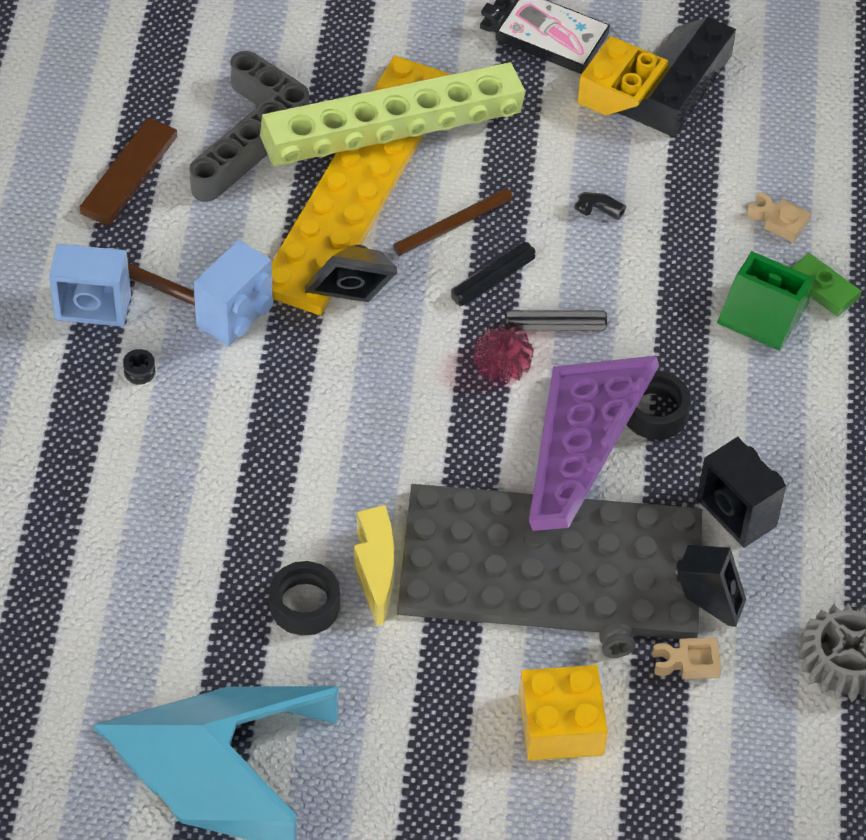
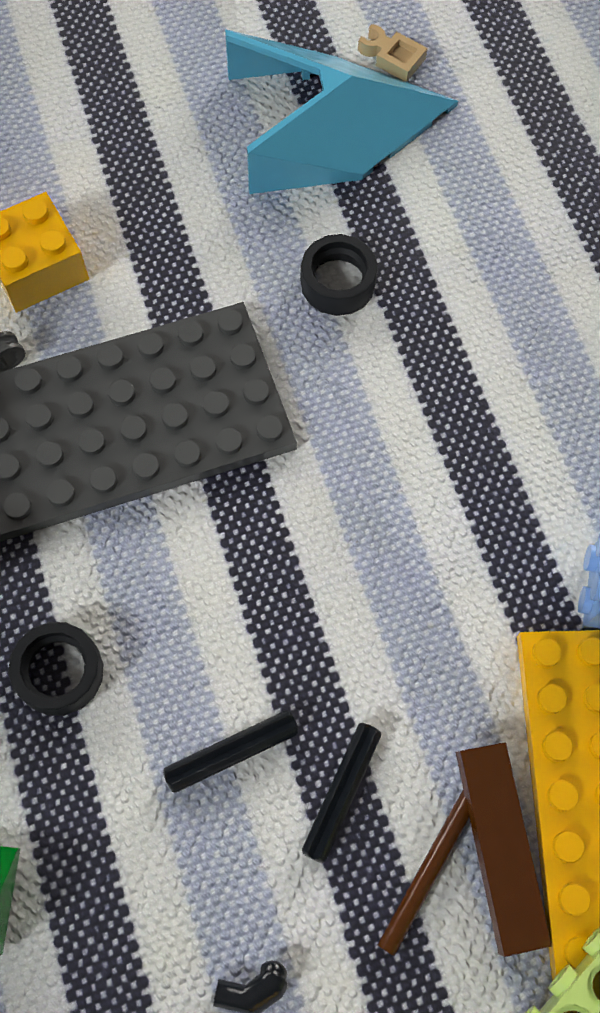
camera: 155 degrees right, 15 degrees up
black slope [305,245,397,302] -> none
light yellow slope [354,505,394,626] -> none
clear pink gear [473,324,534,385] -> none
medium lavender wing [529,355,659,531] -> none
none -> tan plate [358,24,428,82]
none -> reddish brown tile [455,742,552,957]

